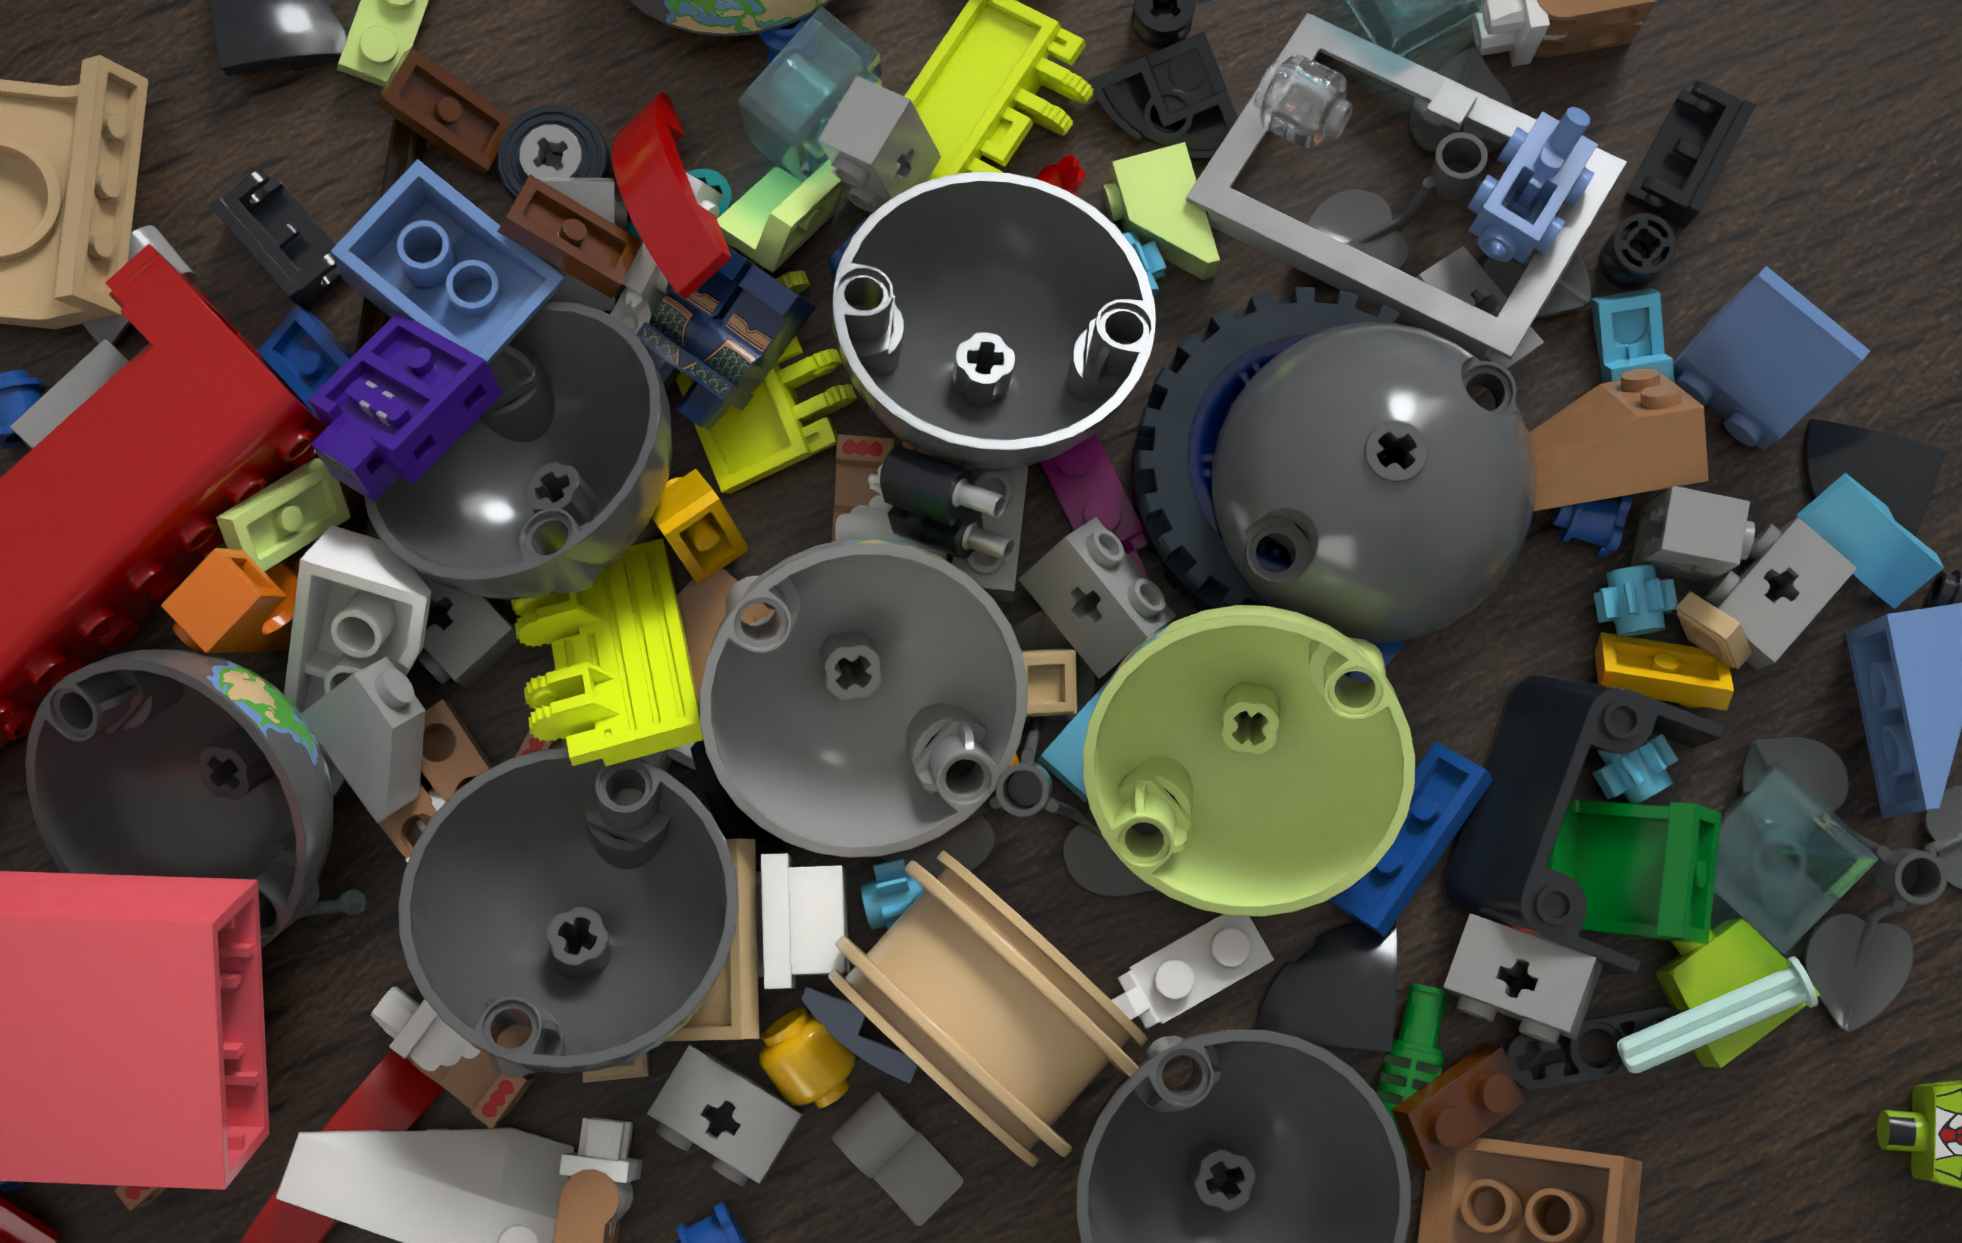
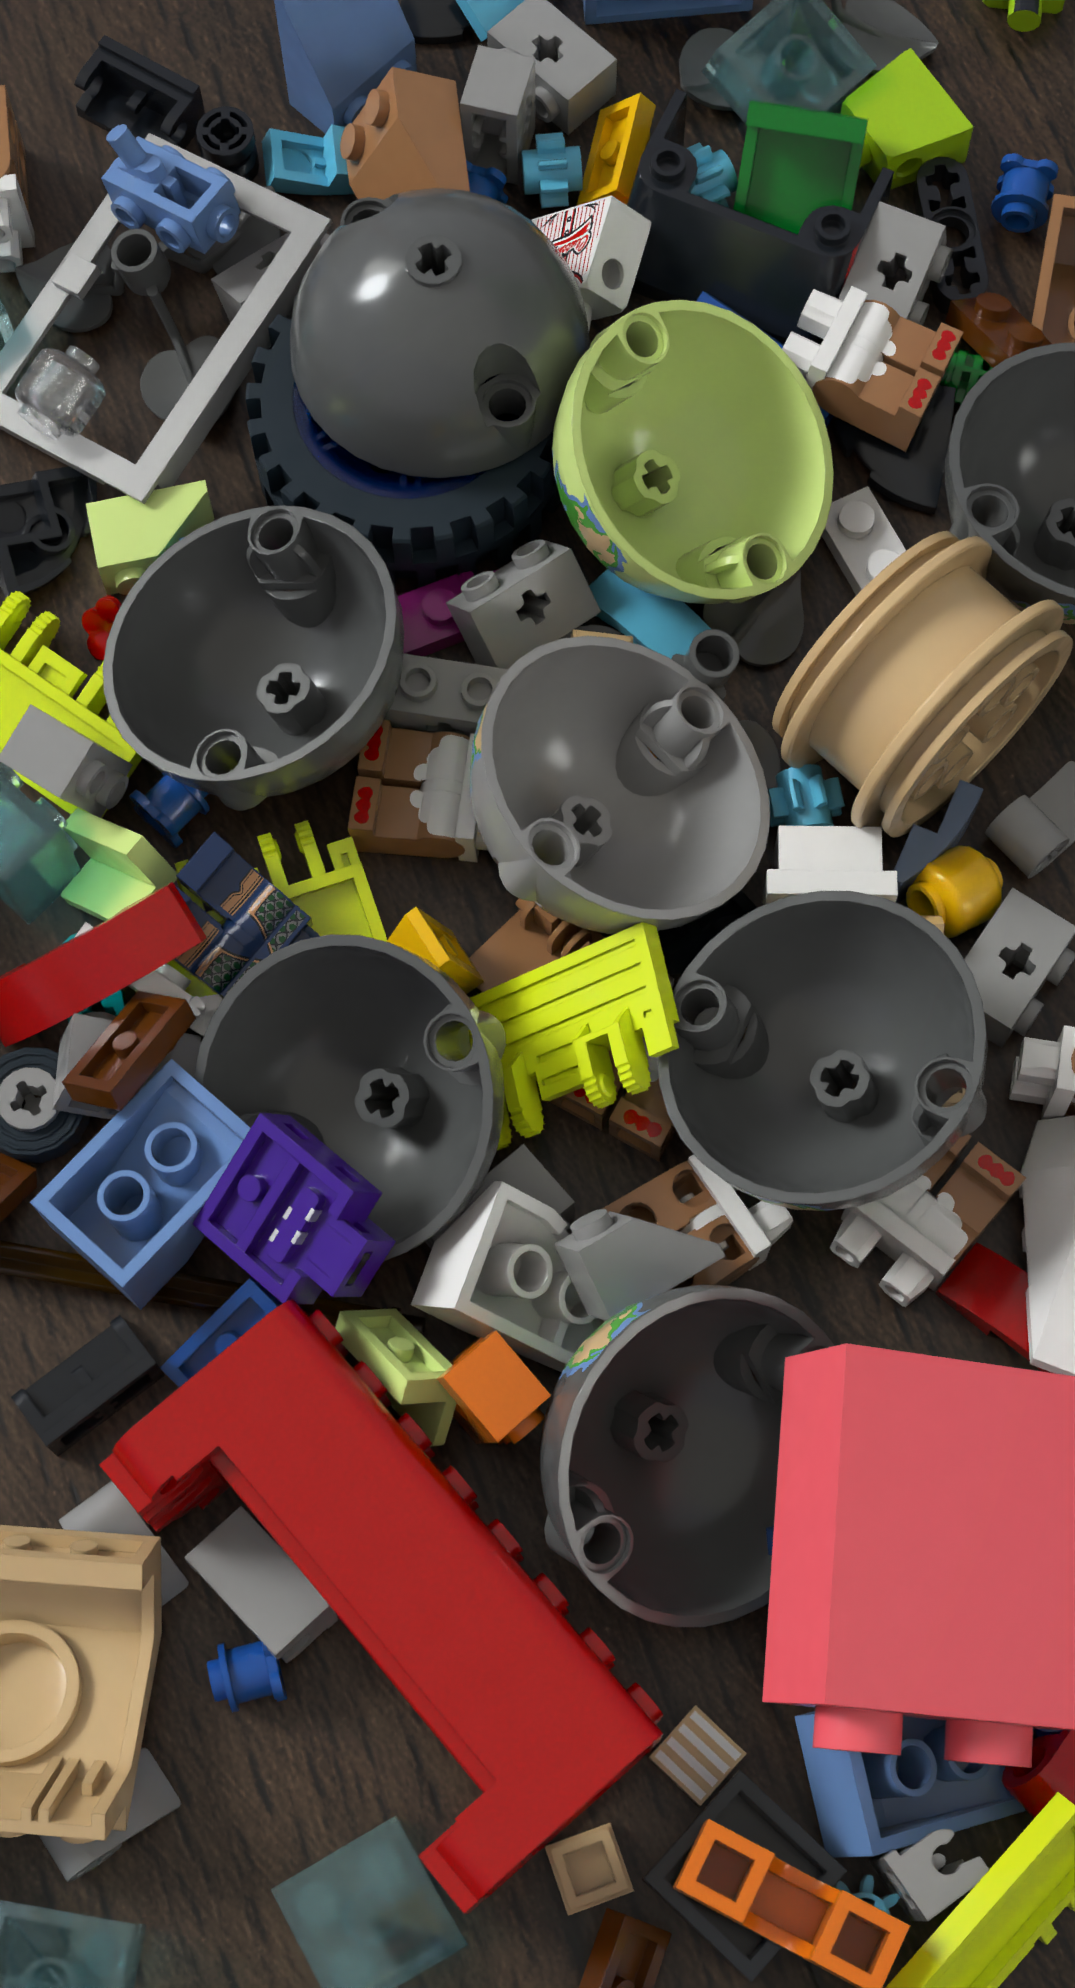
camera: 85 degrees left, 10 degrees down
black piece [868,445,1015,561] -> none
light aqua axle [1617,956,1818,1074] -> none
tan tile [1676,591,1753,669] -> none
none -> white torso [531,195,651,330]
none -> hips [782,286,963,452]
none -> blue brick [991,153,1059,233]

